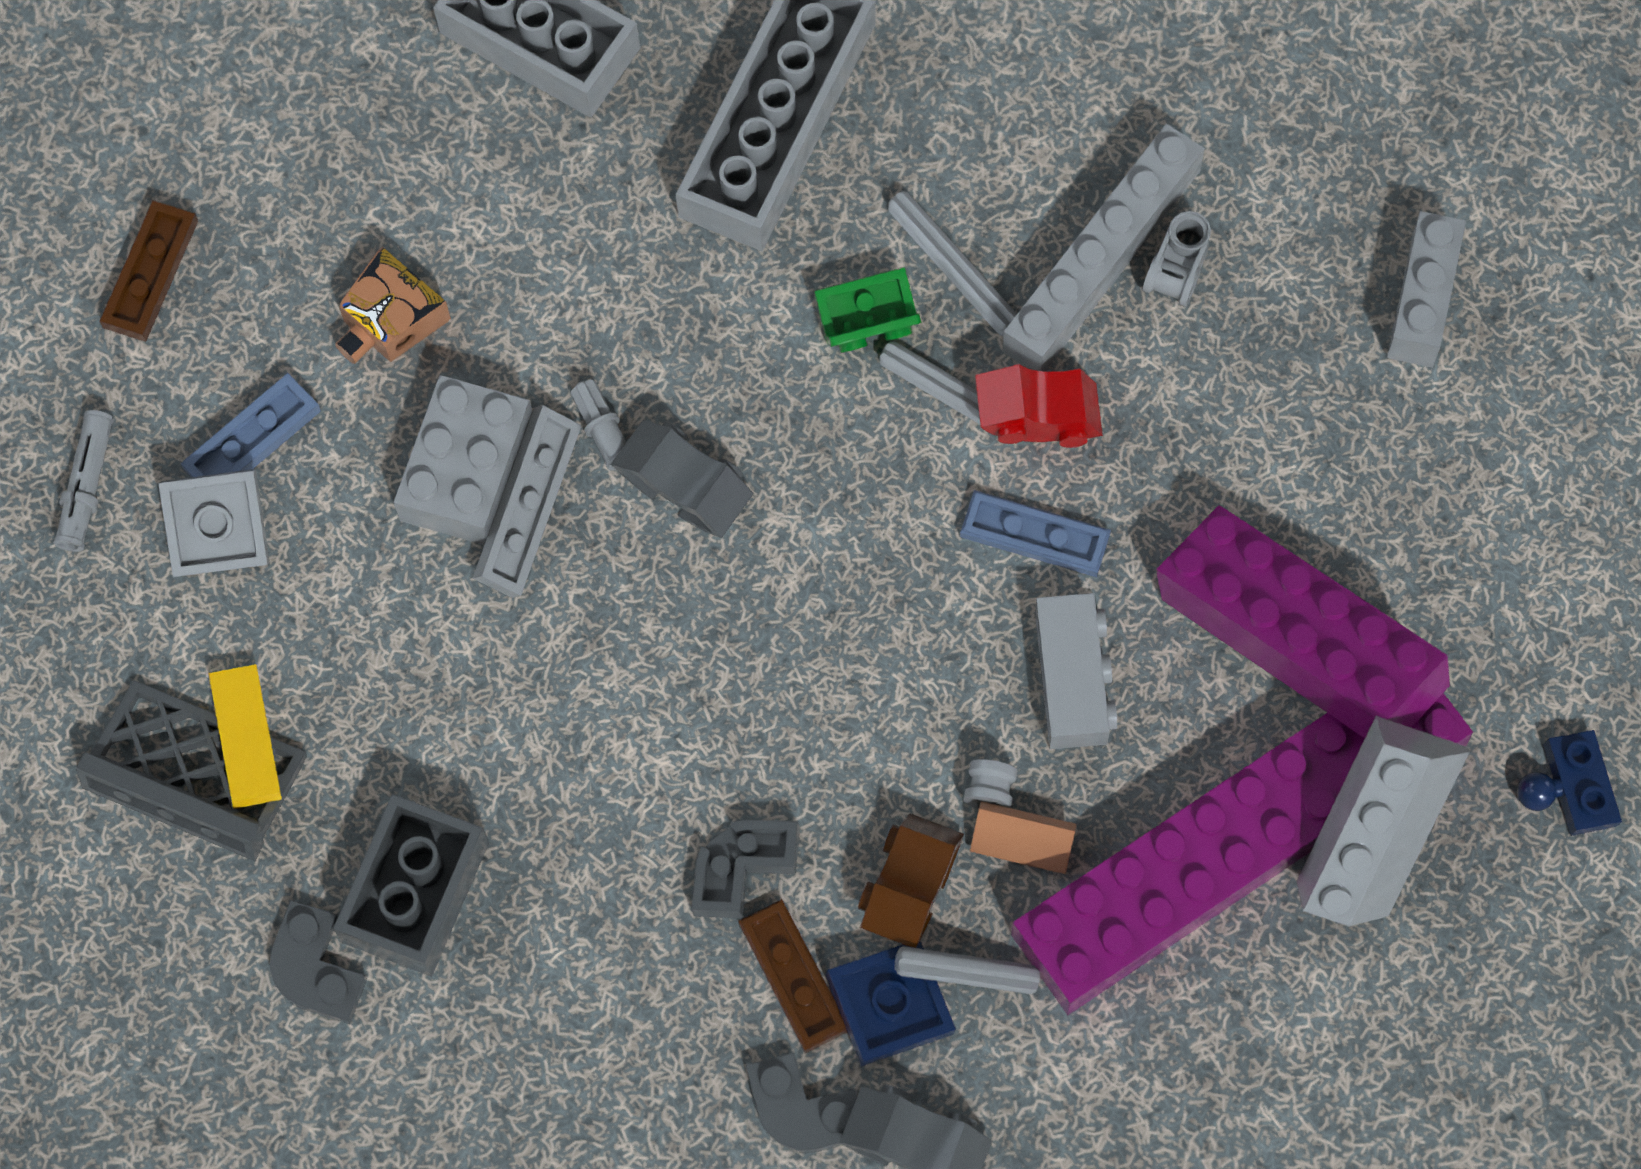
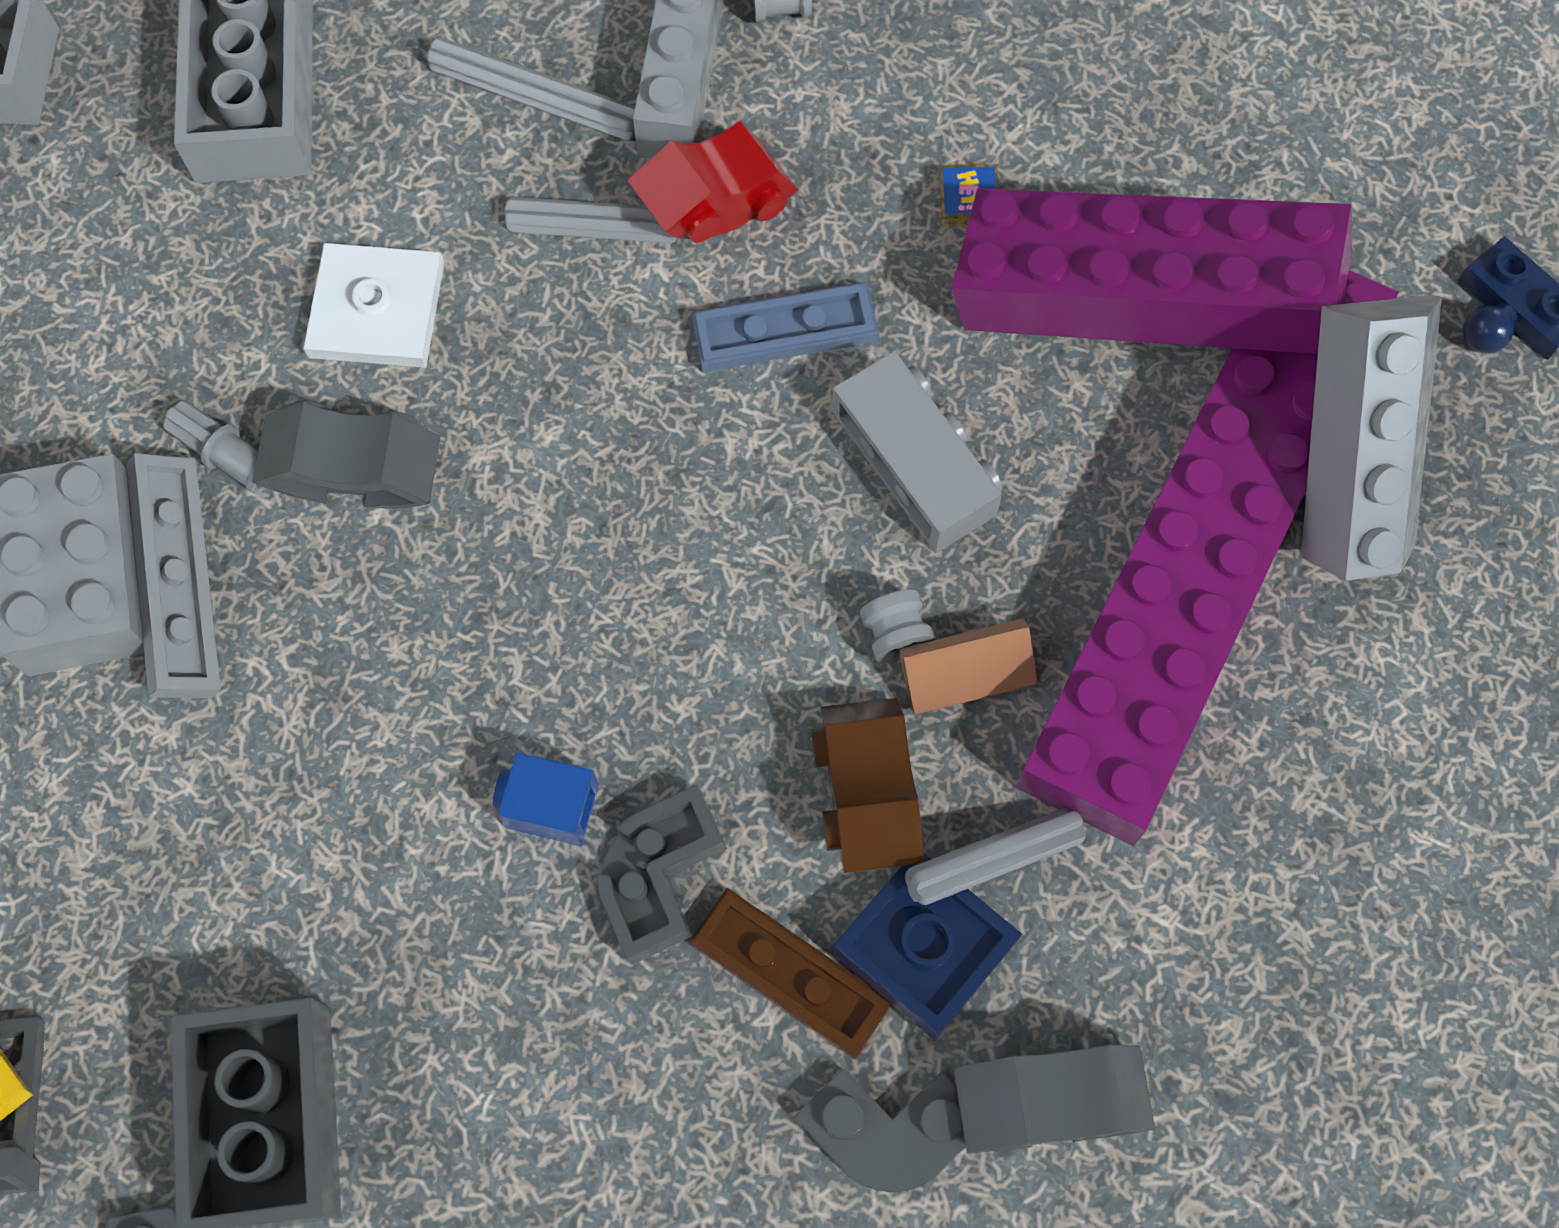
camera: 30 degrees left, 0 degrees up
green bracket [813,267,922,353] -> none
none -> white plate [303,243,444,368]
none -> blue brick [493,752,599,847]
none -> tile [938,164,999,227]

